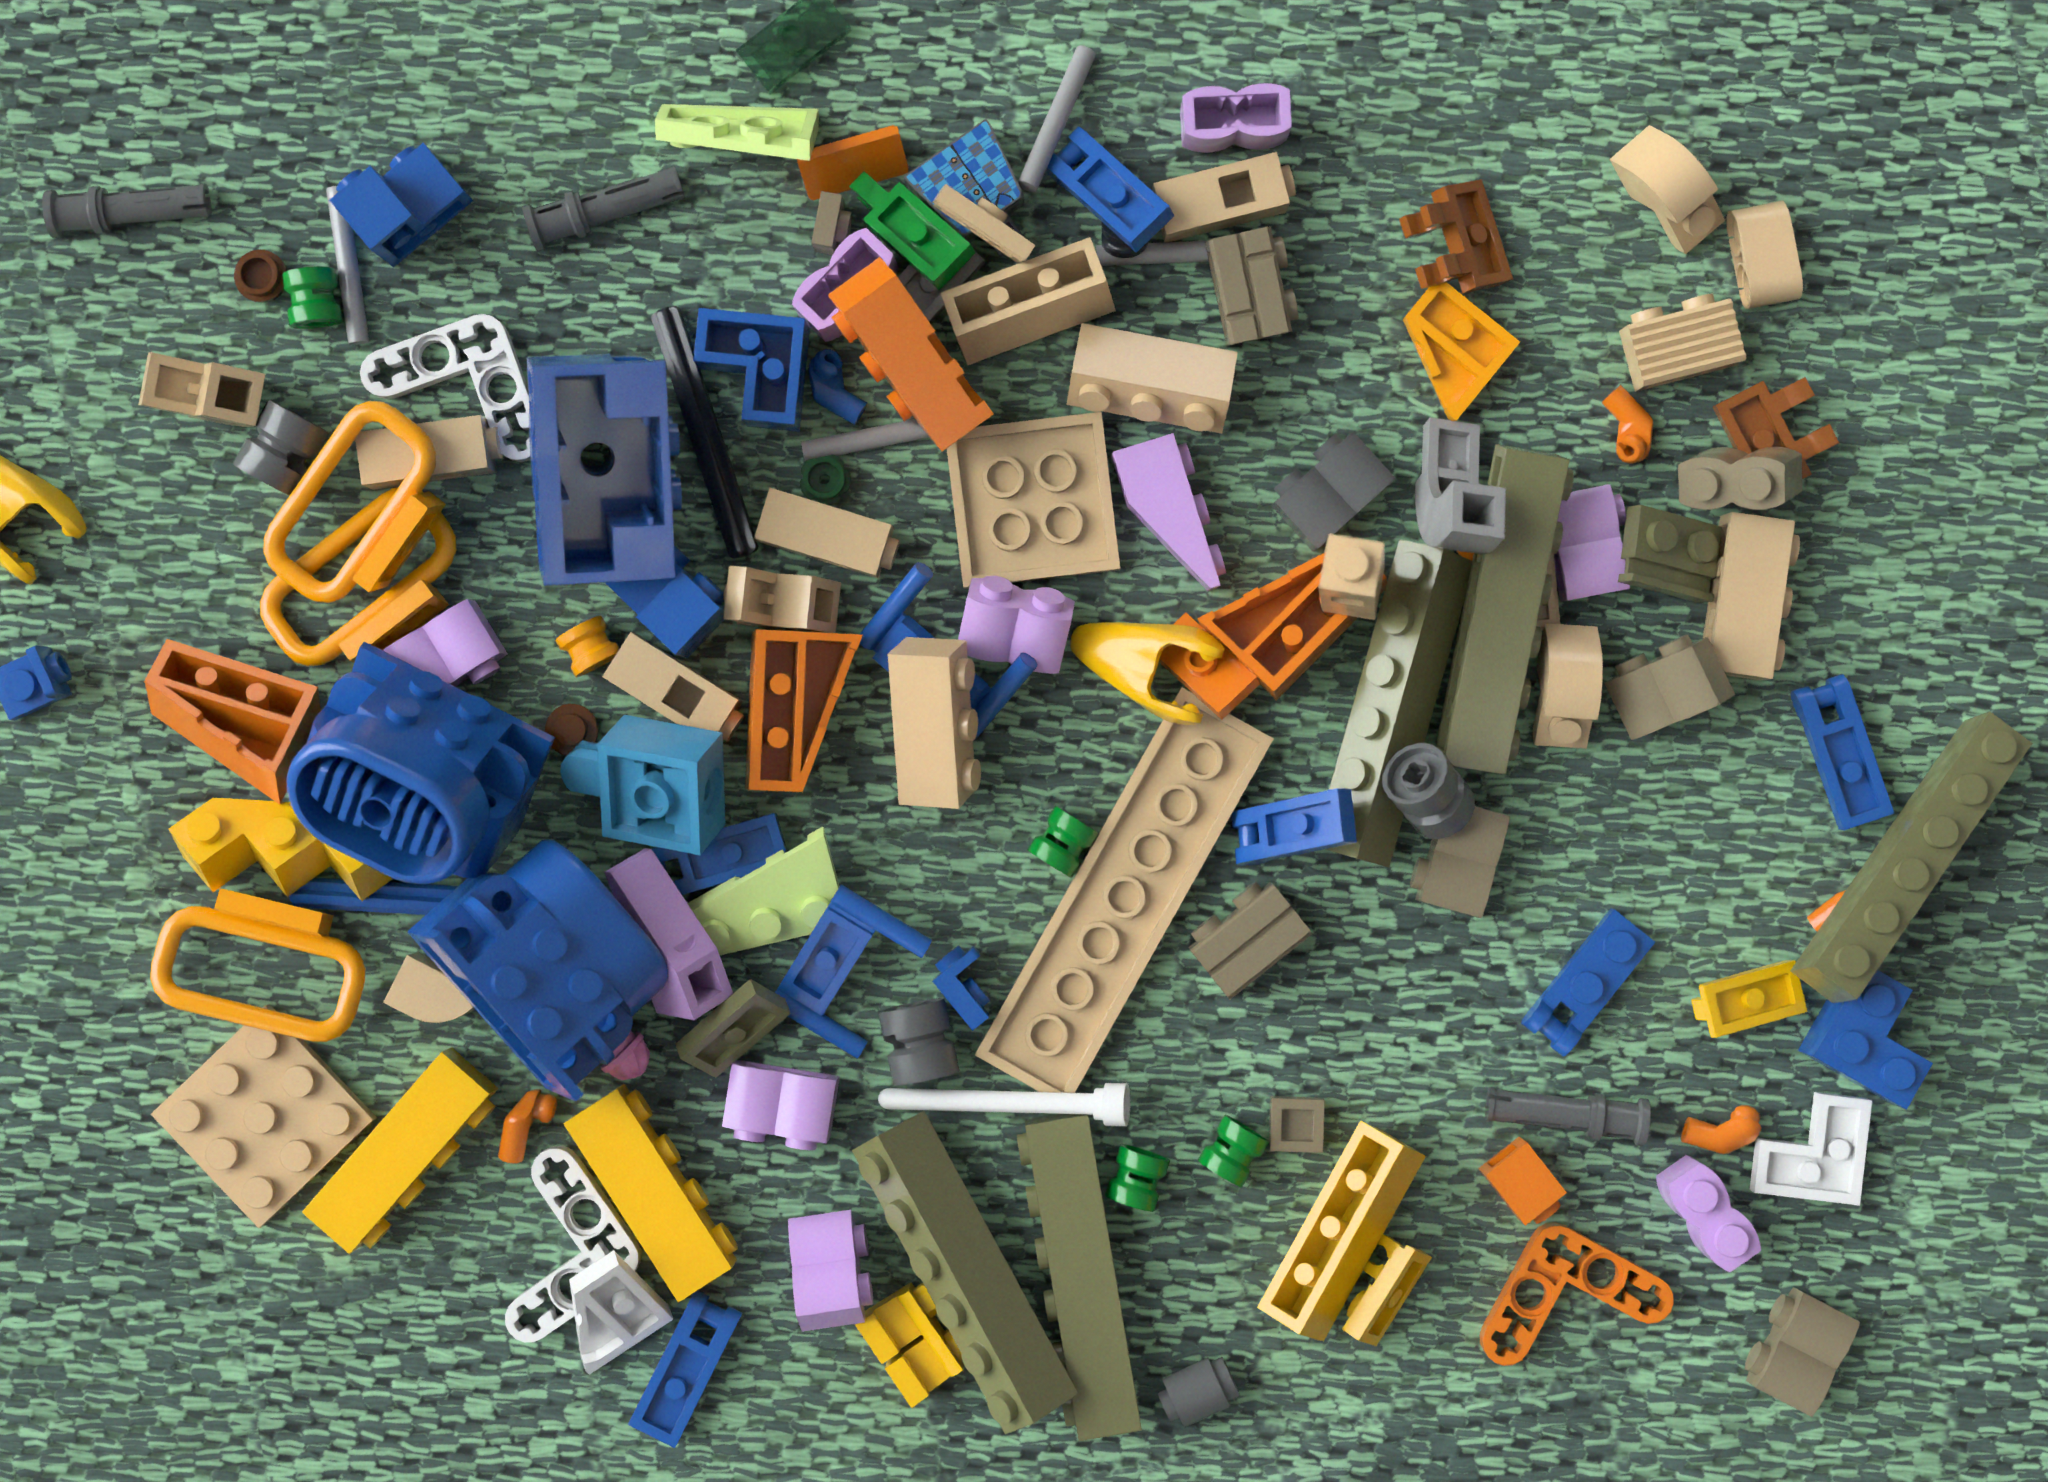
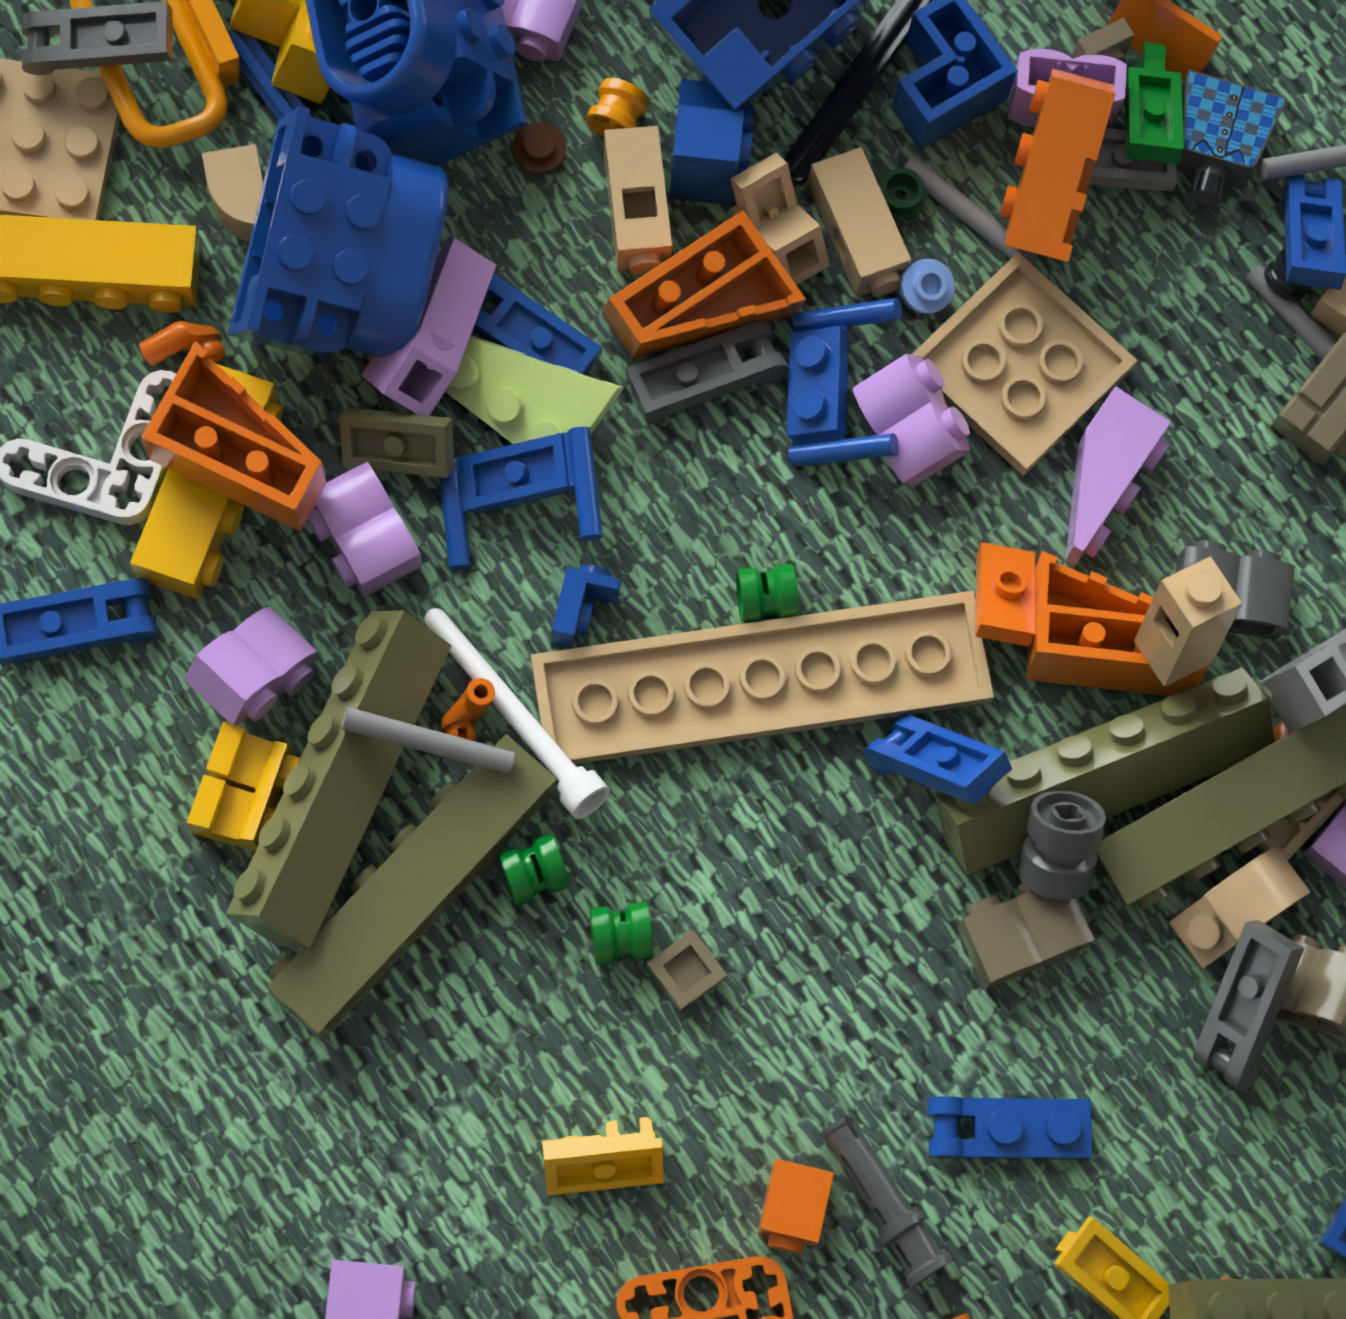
camera: 45 degrees right, 15 degrees down
dark azure brick [560,715,725,855] -> none
white wing [569,1250,673,1375] -> none
bright pink plate [601,1031,650,1080] -> none
blue arm [808,349,868,425] -> none
dark grey wheel [878,998,960,1085] -> none
tan brick [888,637,981,809] -> none
tan plate [932,184,1035,263] -> none
tan brick [940,237,1116,365] -> none
tan brick [1066,323,1238,434] -> none
yellow animal [1070,622,1224,725] -> none
dark grey brick [1158,1357,1240,1428] -> none
dark tan brick [1188,881,1313,1000] -> none
yellow brick [1257,1120,1426,1341] -> none
none -> dark grey plate [22,1,173,75]
none -> orange wedge [141,341,326,531]
none -> light grey bar [341,707,515,774]
none -> orange arm [441,678,495,741]
none -> dark grey plate [626,320,789,423]
none -> light blue plate [898,259,955,314]
none -> dark grey plate [1193,920,1305,1091]

